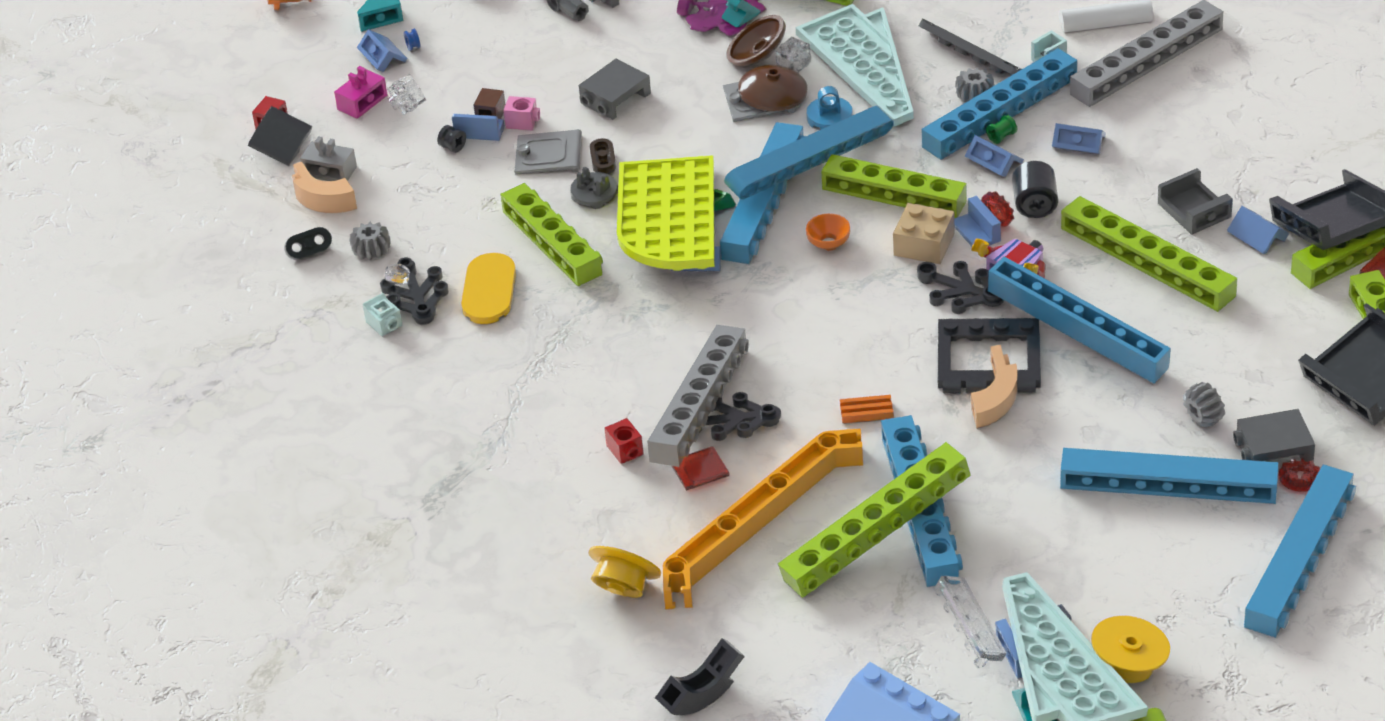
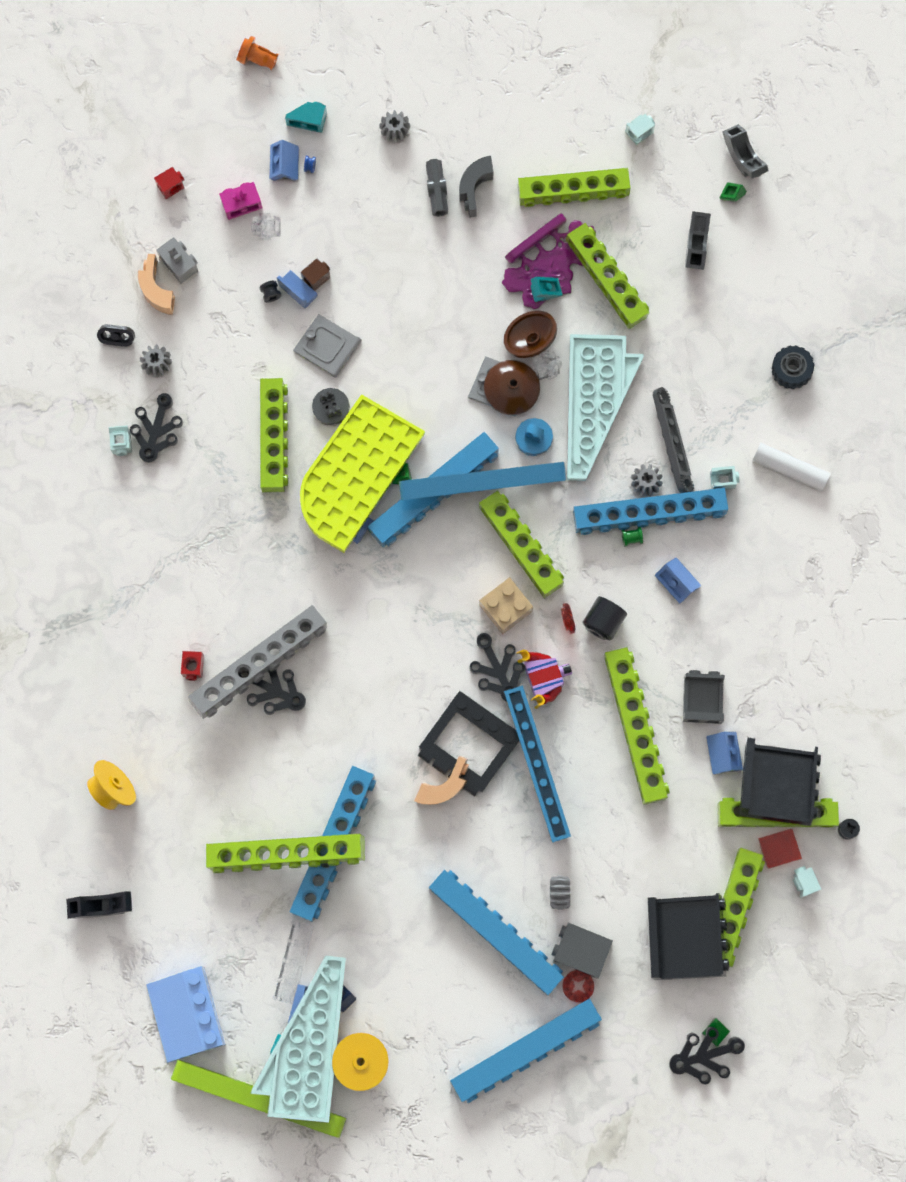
camera: 30 degrees right, 35 degrees up
black slope [248,106,312,166] -> none
clear tile [384,264,410,285] -> none
yellow tile [461,253,516,324] -> none
bright pink brick [503,96,540,130] -> none
dark grey panel [578,58,651,120] -> none
dark brown plate [590,138,616,174] -> none
light orange piece [663,429,863,609] -> none
clear red piece [671,446,729,491] -> none
orange piece [806,213,850,251] -> none
orange tile [840,394,894,423] -> none
medium blue panel [954,196,1001,247] -> none
medium blue panel [965,135,1024,177] -> none
light grey brick [1070,0,1224,107] -> none

